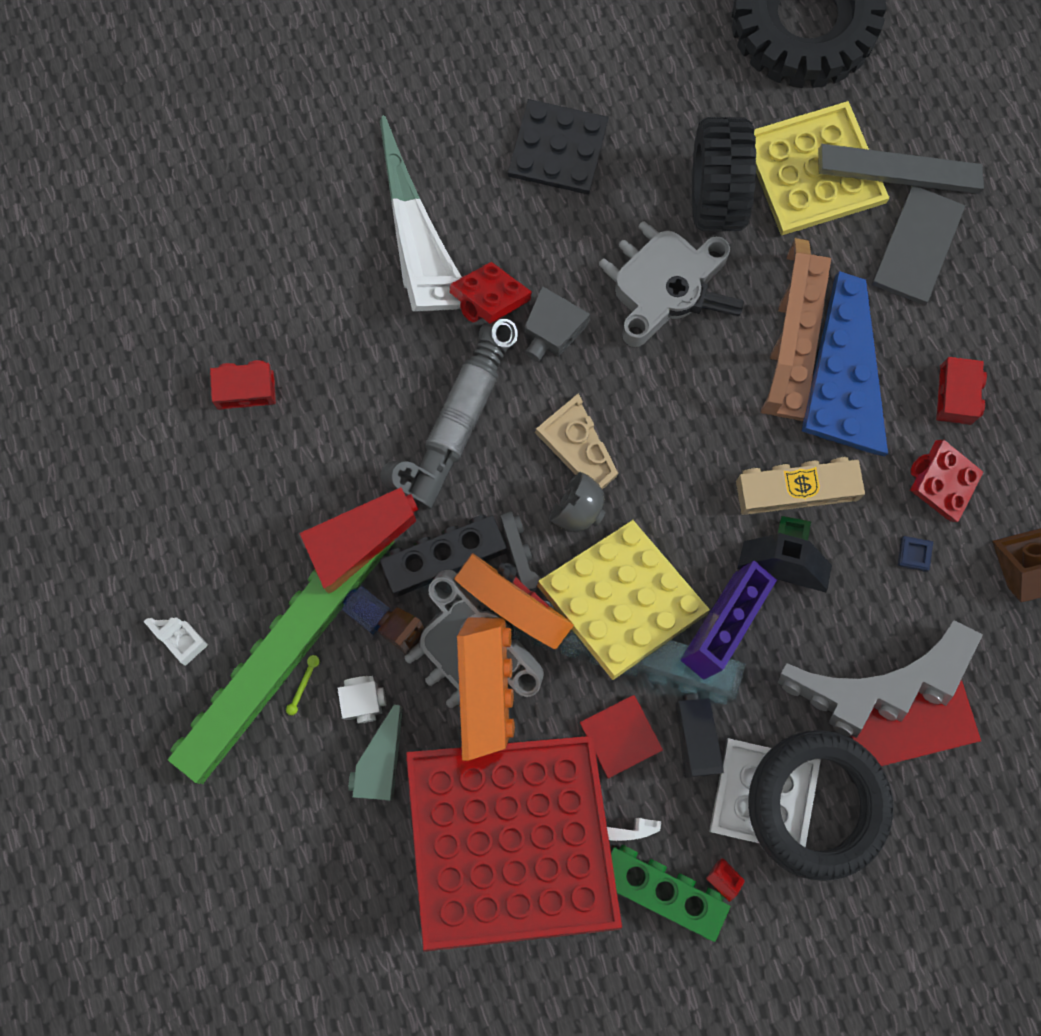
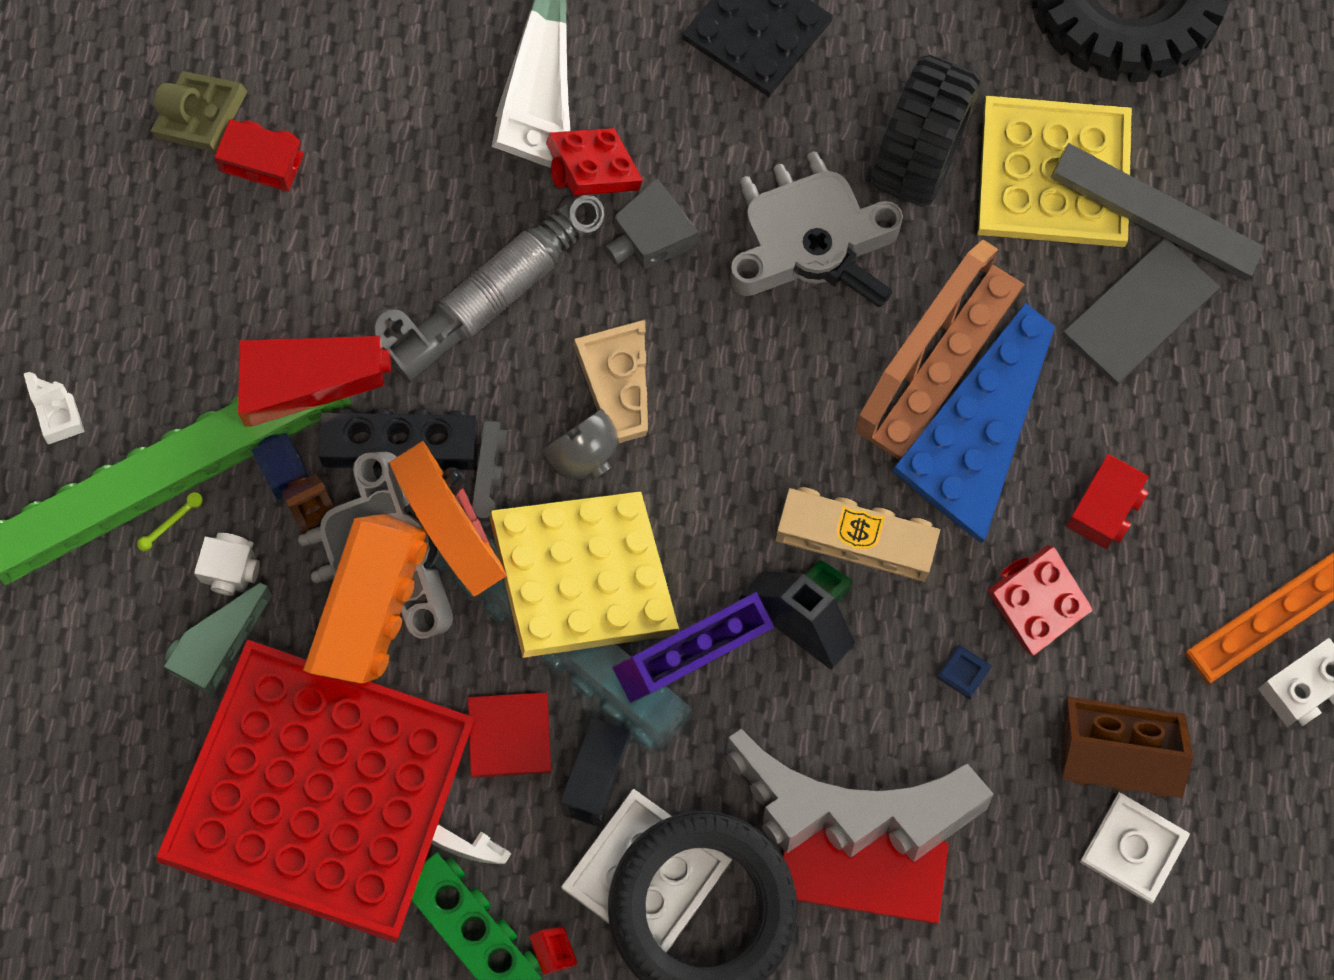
camera: 20 degrees right, 5 degrees down
none -> olive plate [151,71,248,152]

